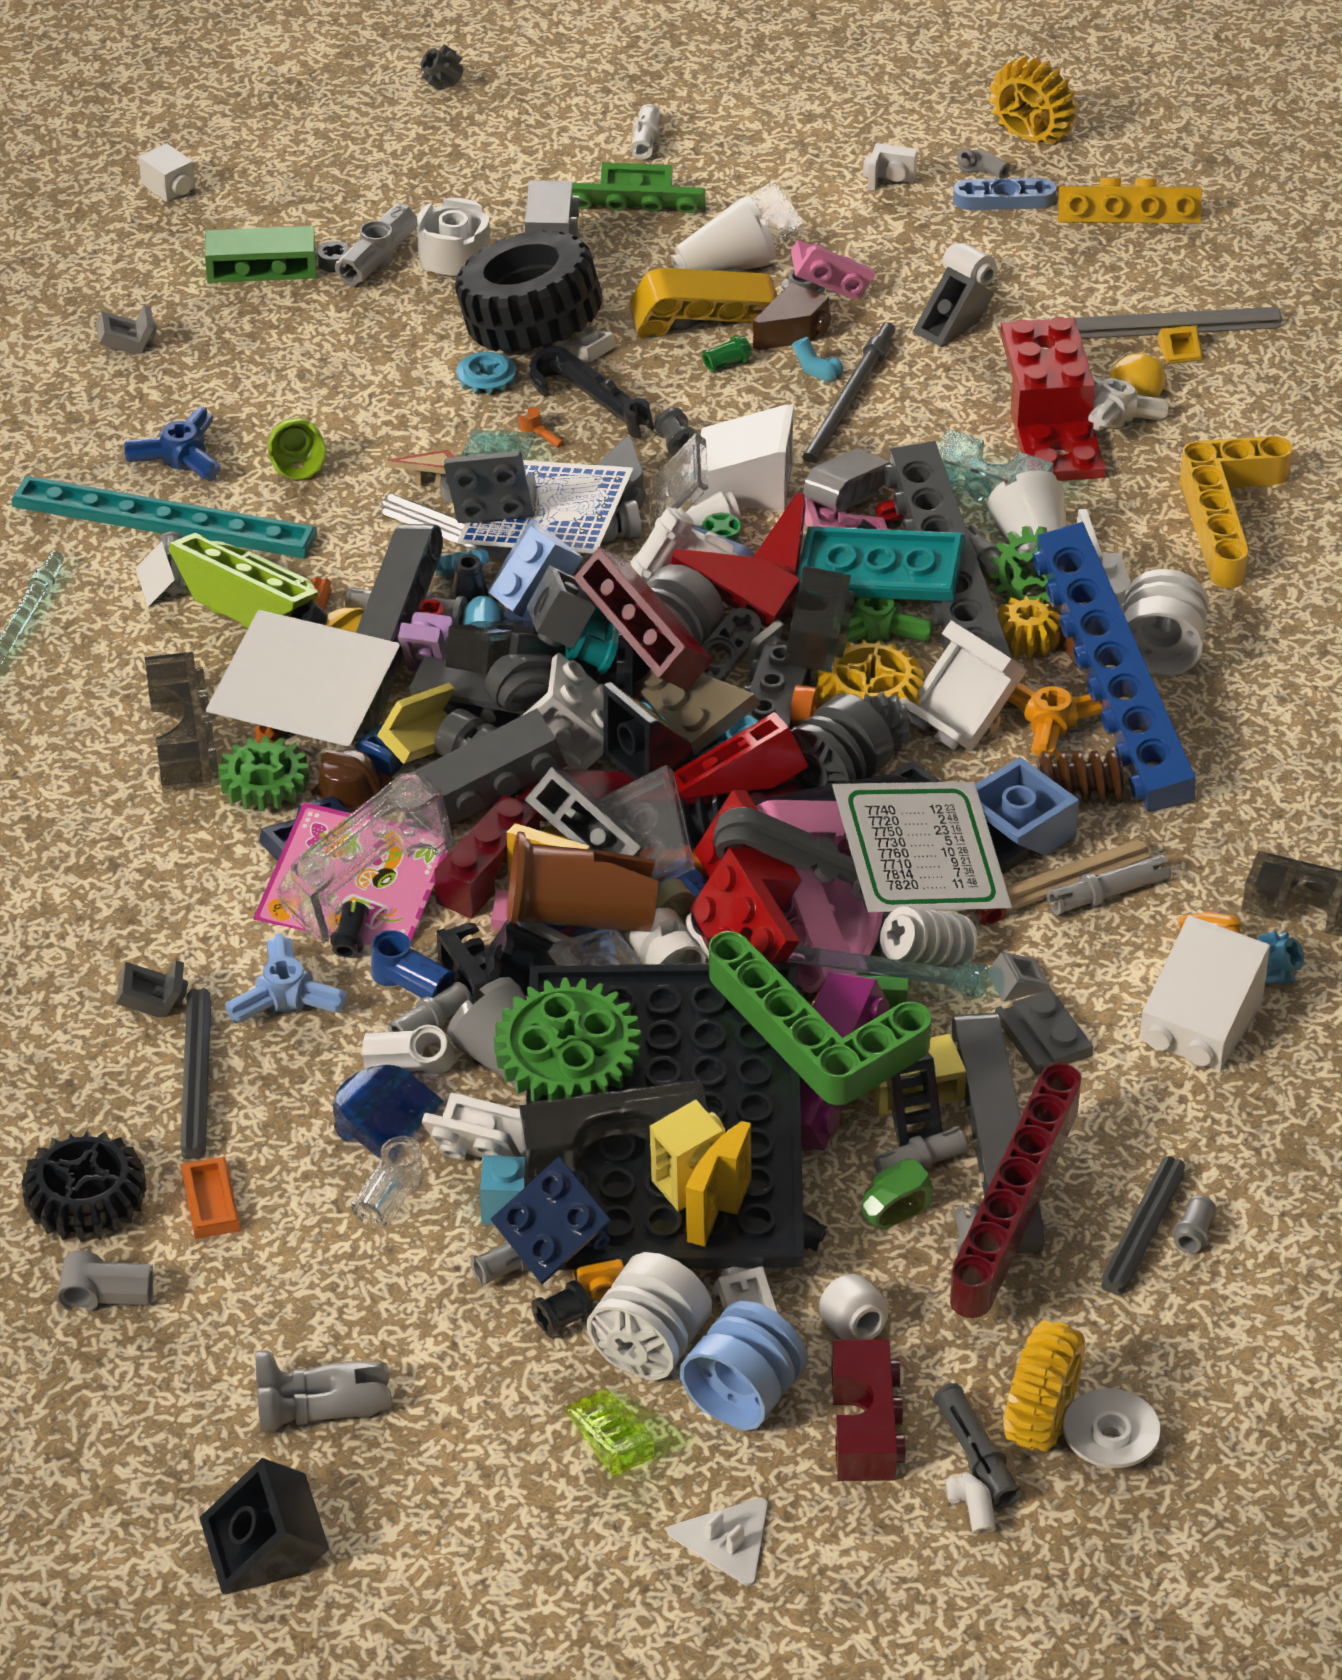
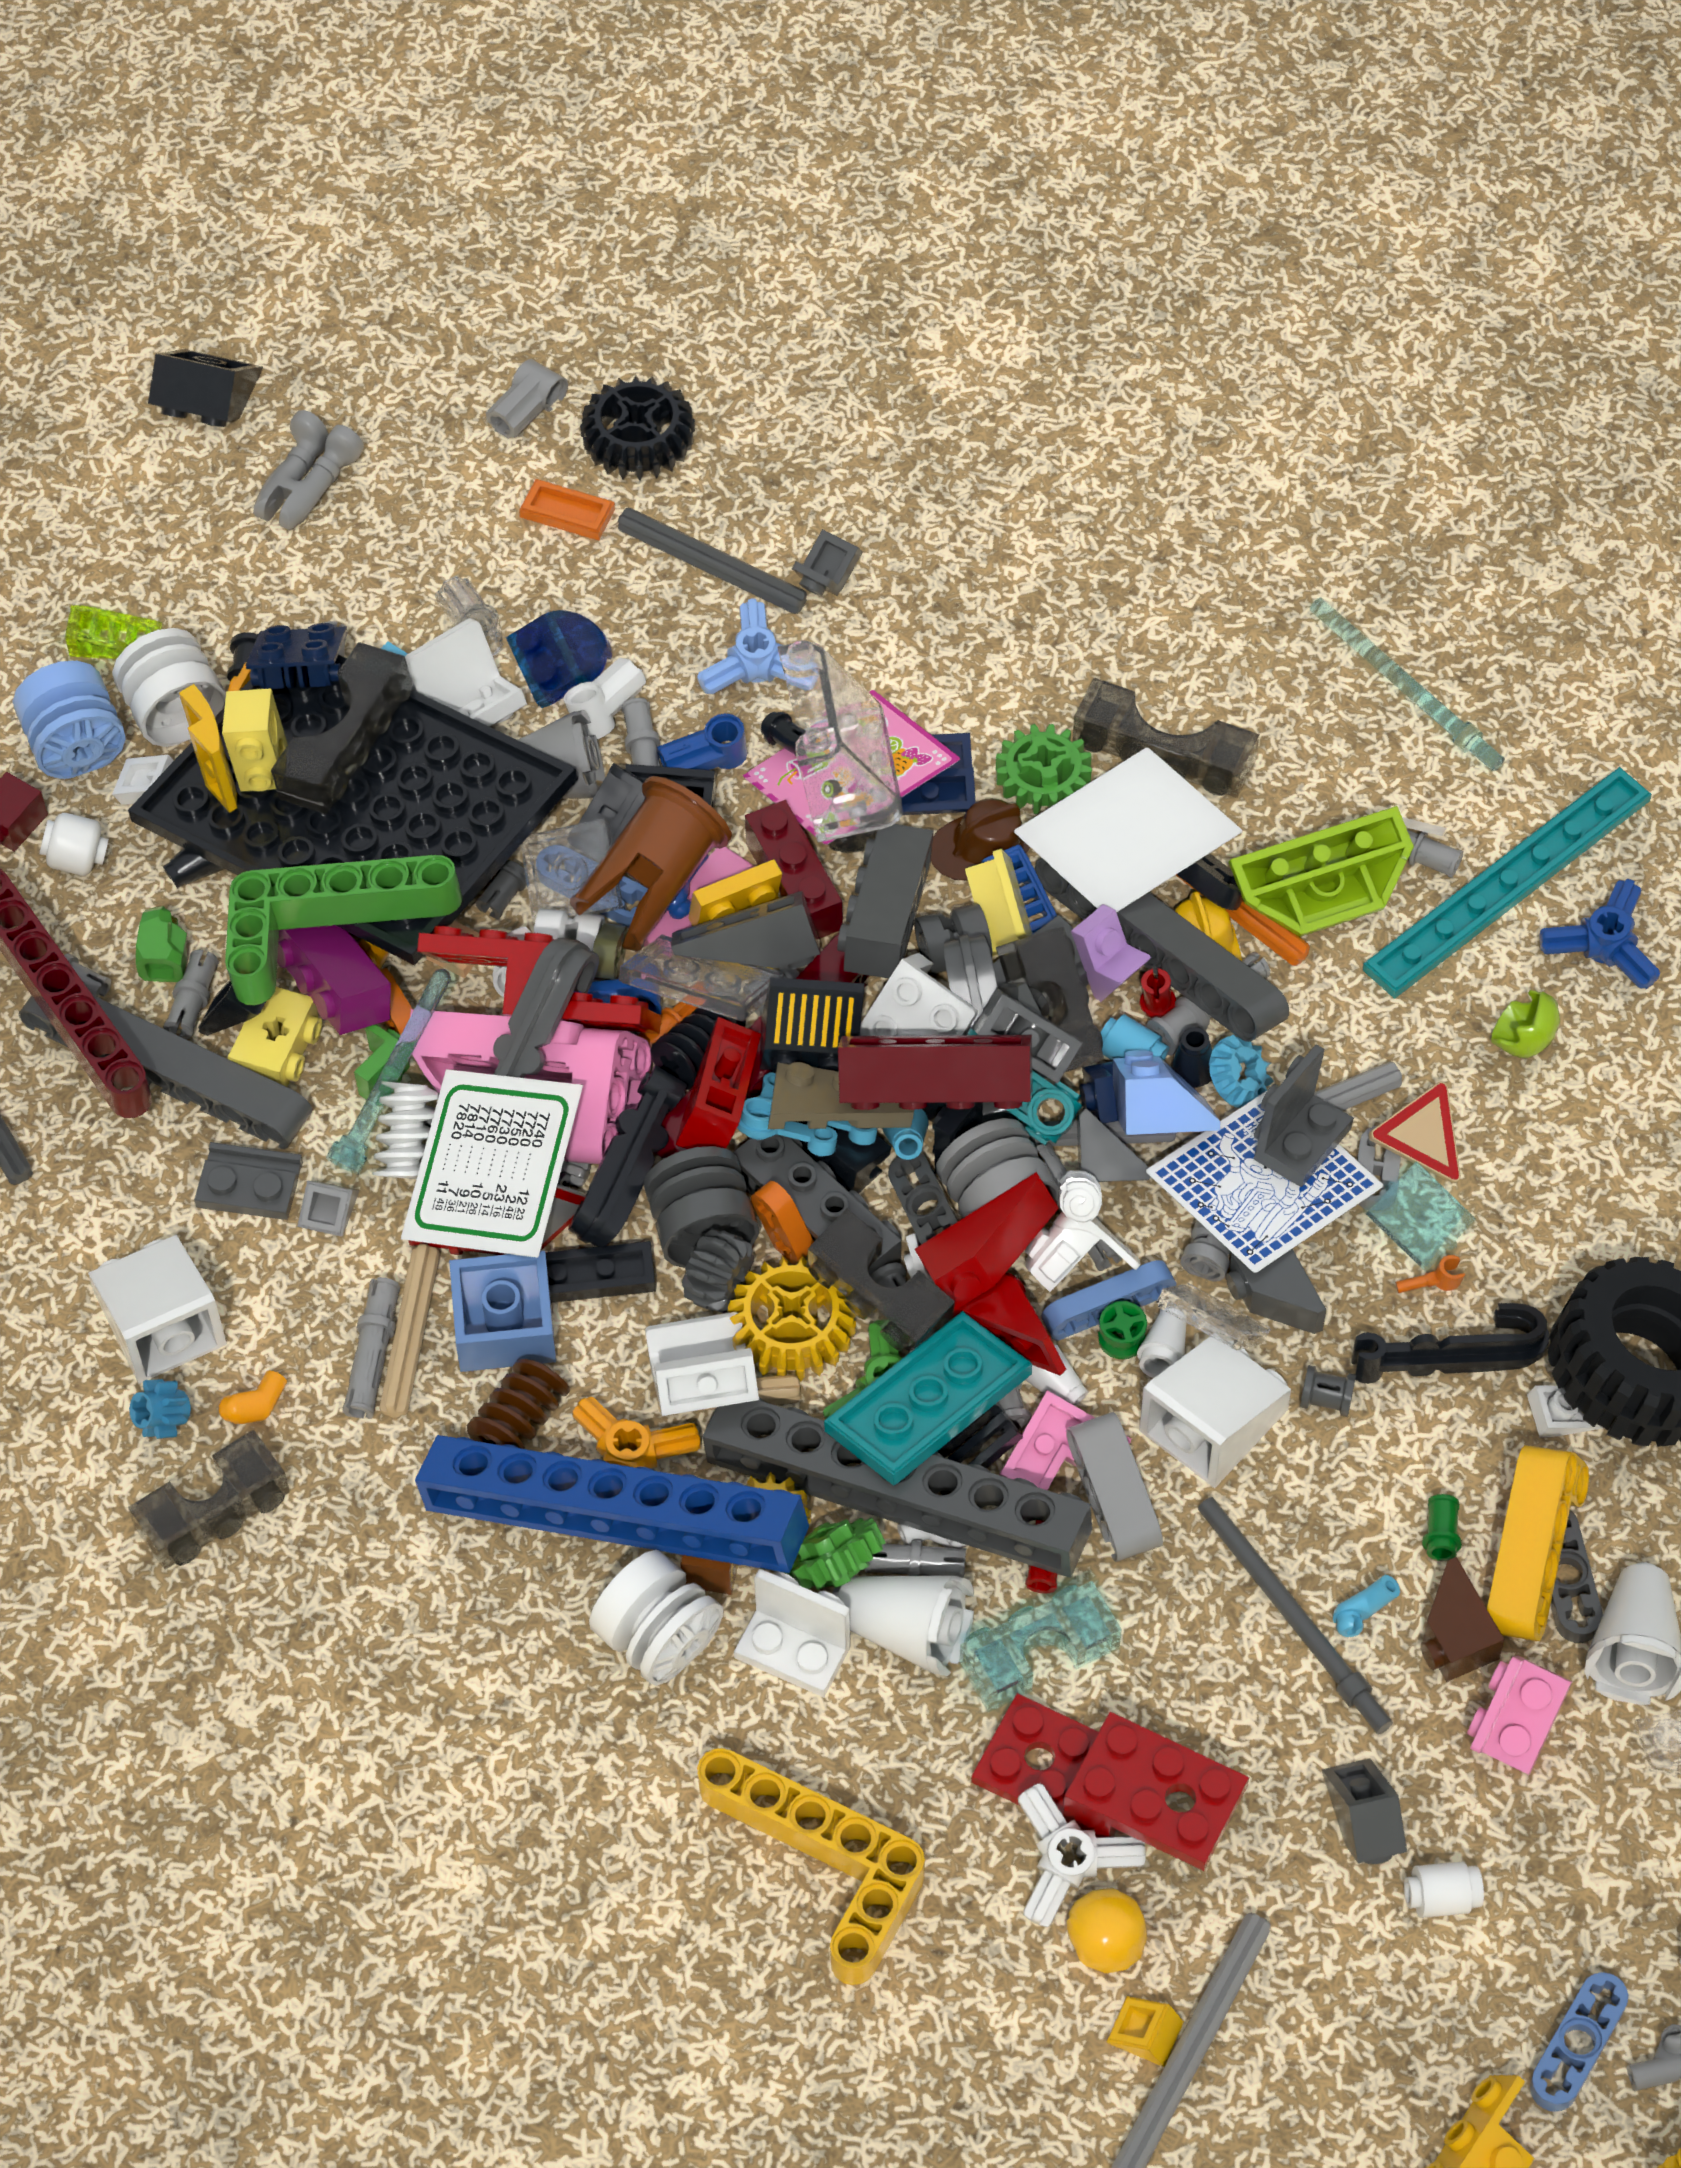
camera: 125 degrees right, 15 degrees up
medium azure gear [456,352,516,395] -> none
bright green gear [493,978,641,1108] -> none

